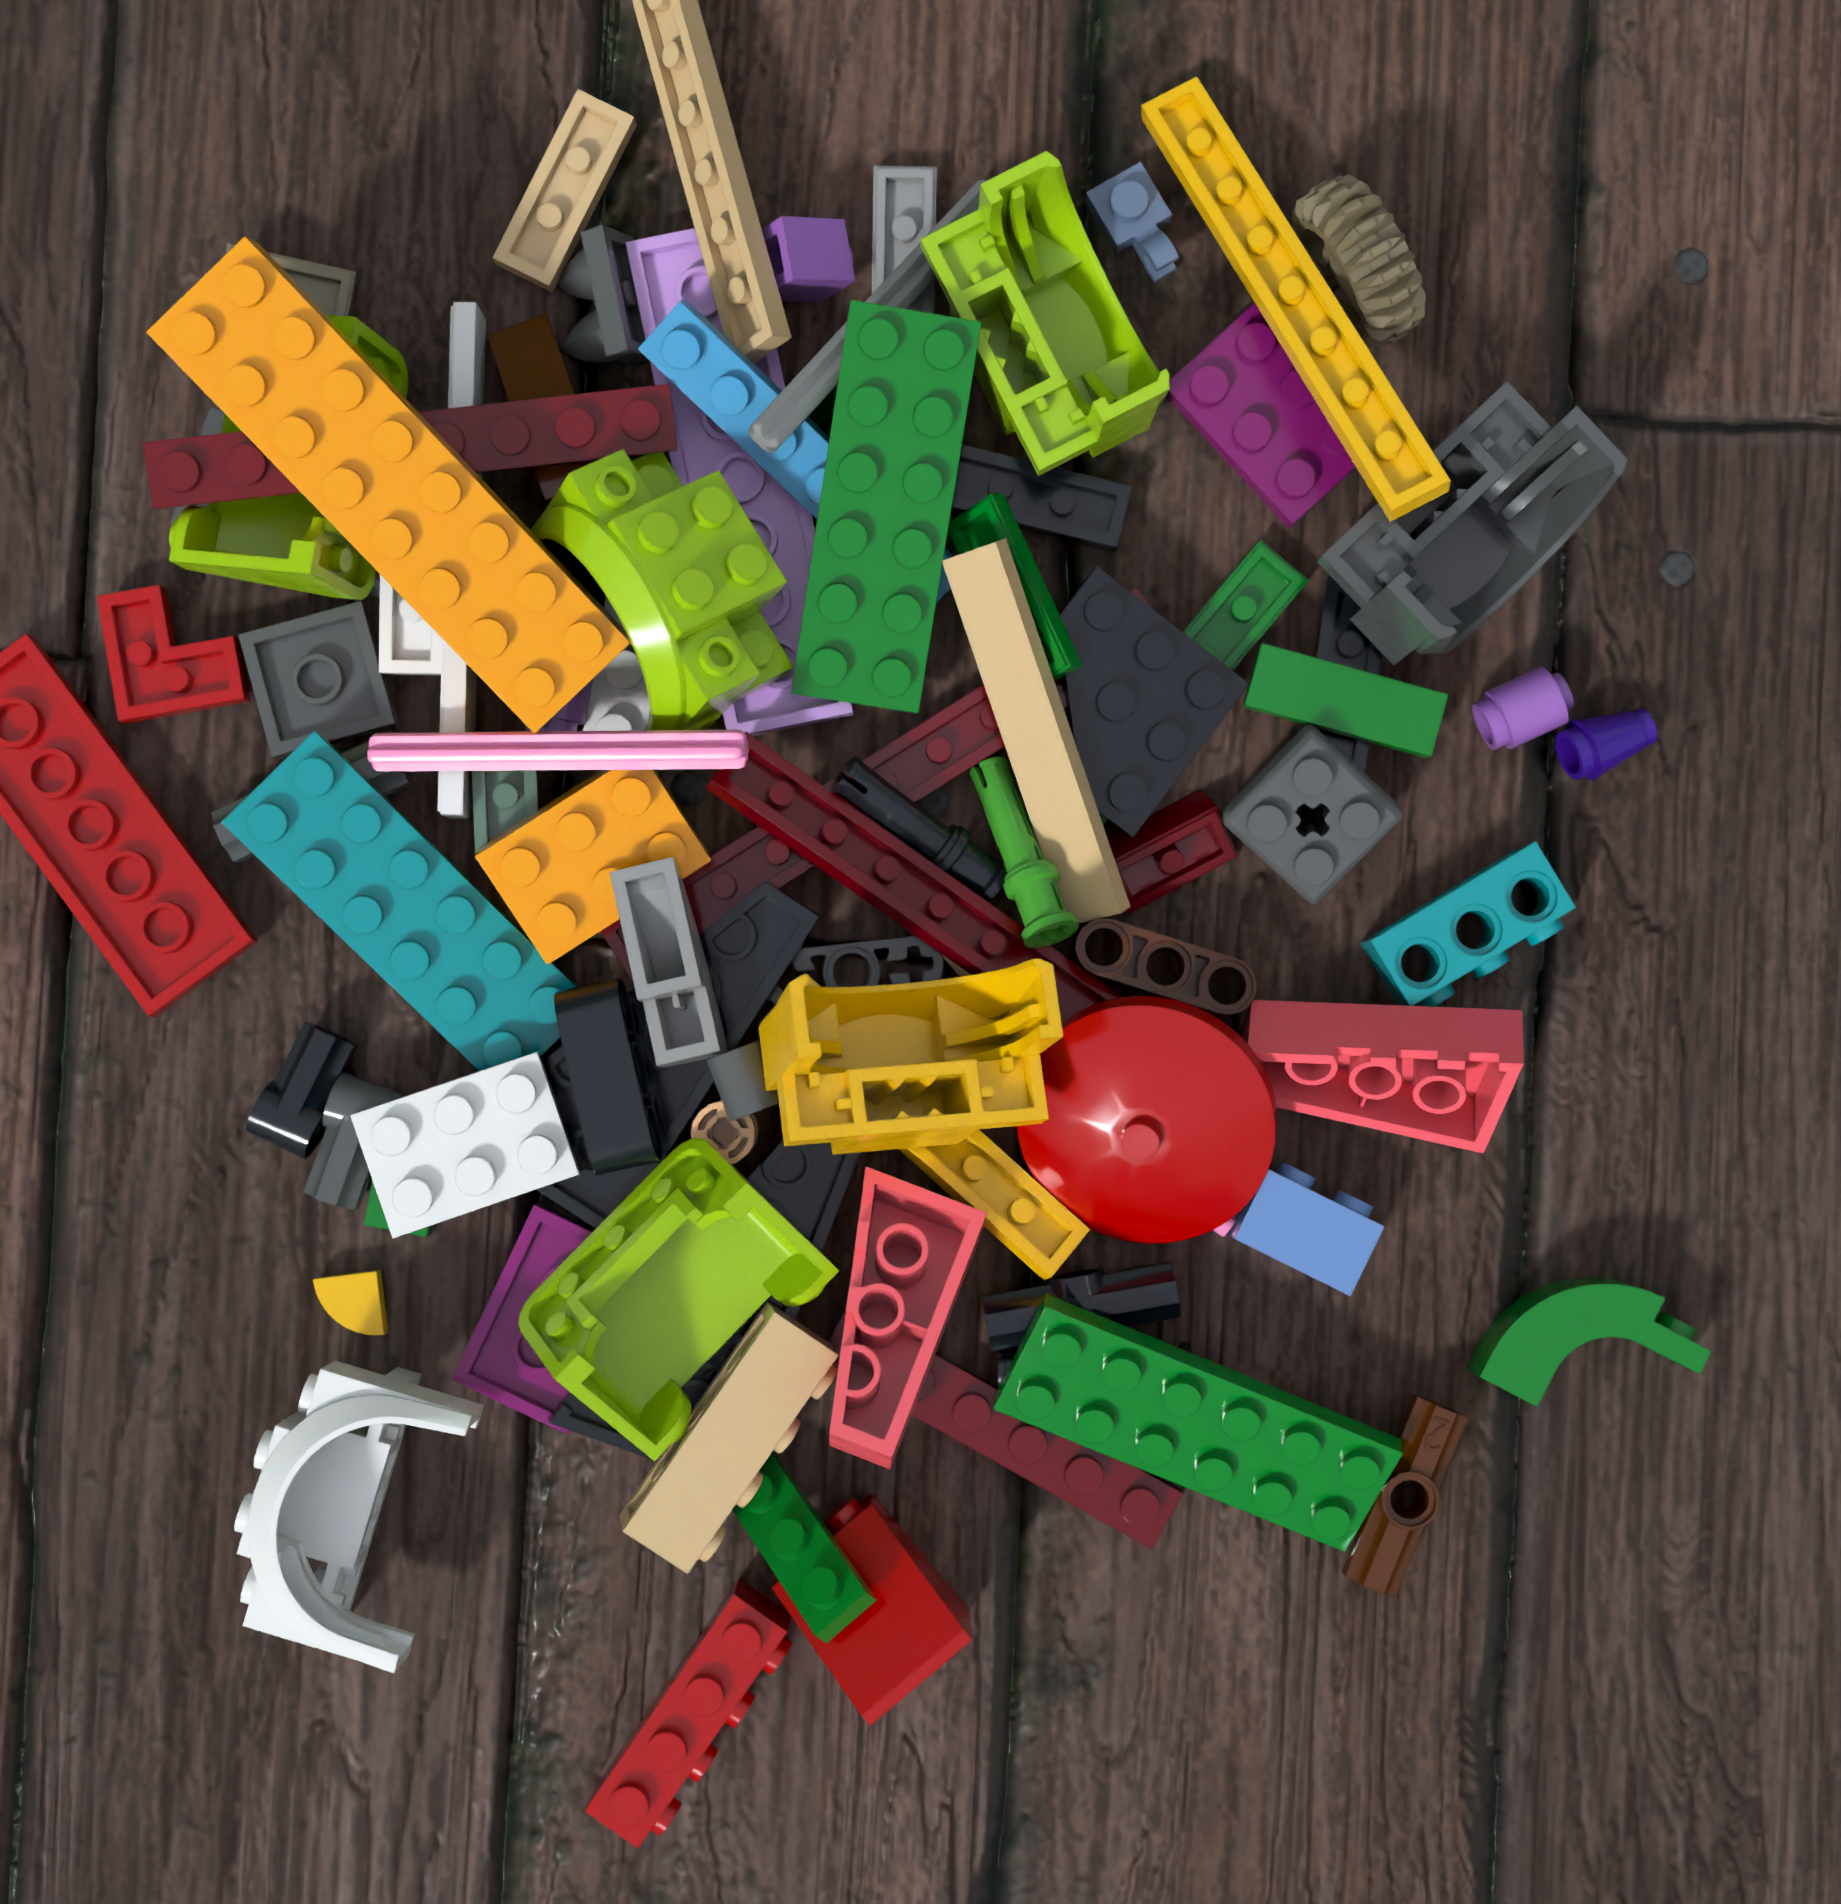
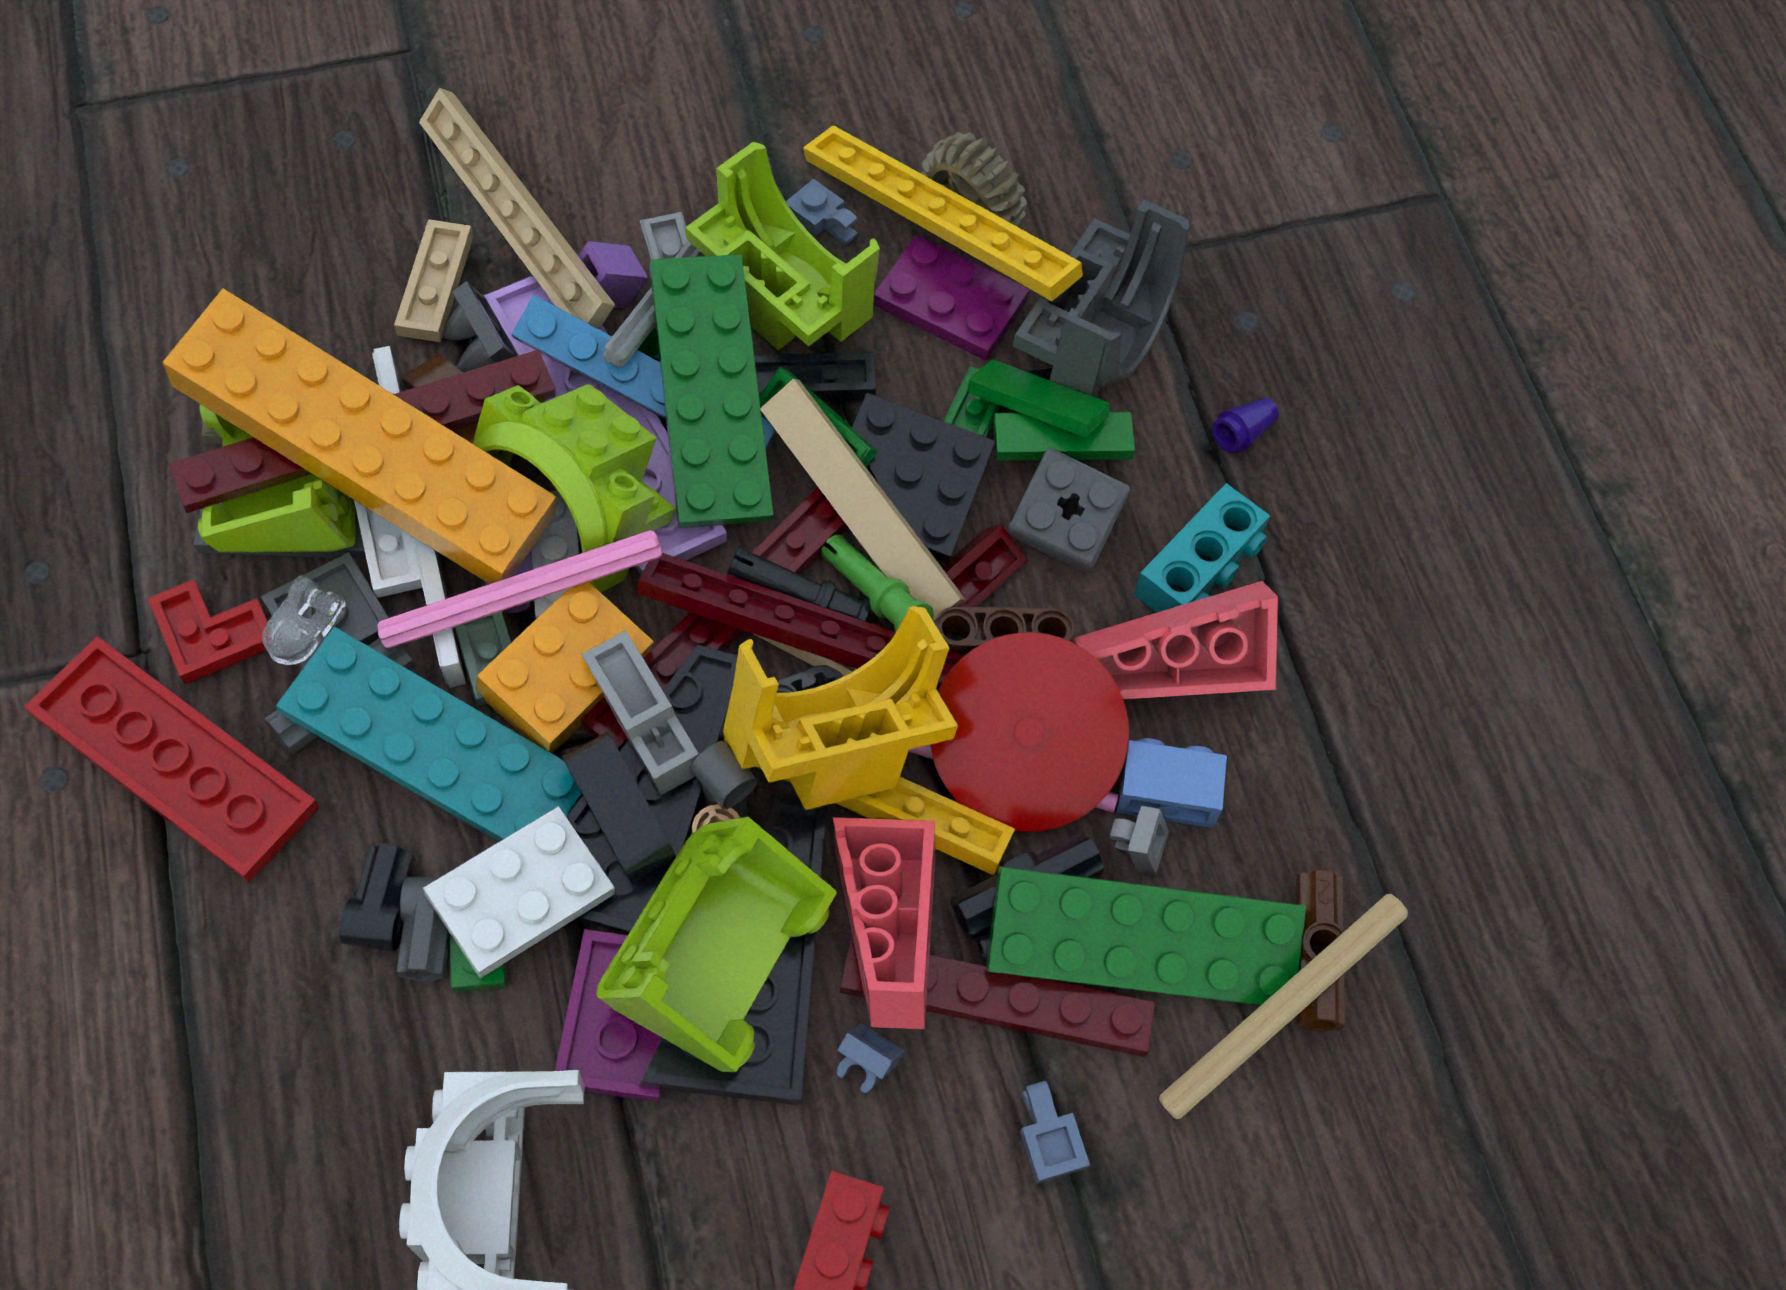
camera: 20 degrees left, 25 degrees down
yellow tile [313,1269,388,1335] -> none
tan brick [619,1301,839,1574] -> none
green plate [732,1453,877,1644] -> none
red slope [771,1493,972,1726] -> none
green arch [1466,1277,1712,1407] -> none
medium lavender brick [1472,666,1574,750] -> none
none -> clear plate [262,575,346,665]
none -> sand blue tile [837,1023,905,1093]
none -> green tile [968,359,1110,438]
none -> sand blue plate [1020,1081,1090,1184]
none -> light grey tile [1109,806,1169,876]
none -> tan axle [1159,894,1408,1119]

